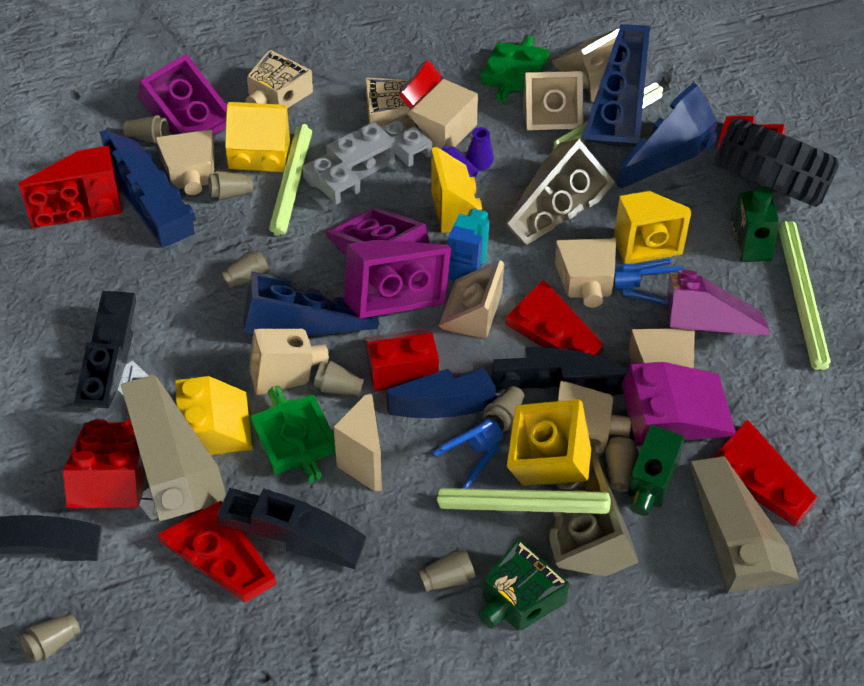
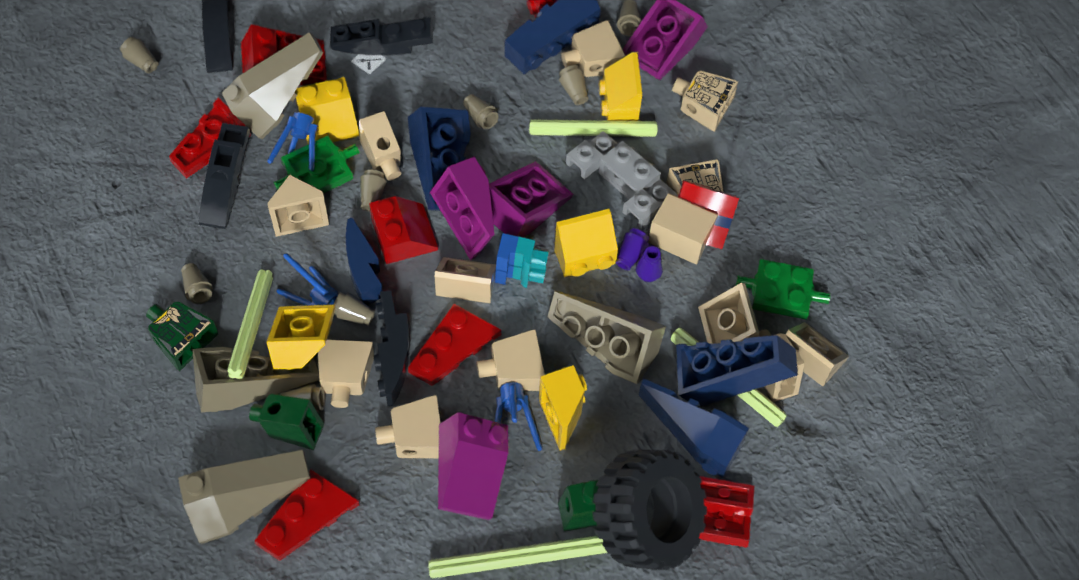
camera: 80 degrees right, 10 degrees up
magenta slope [621,362,736,444] -> none
none -> blue plant [267,112,318,171]

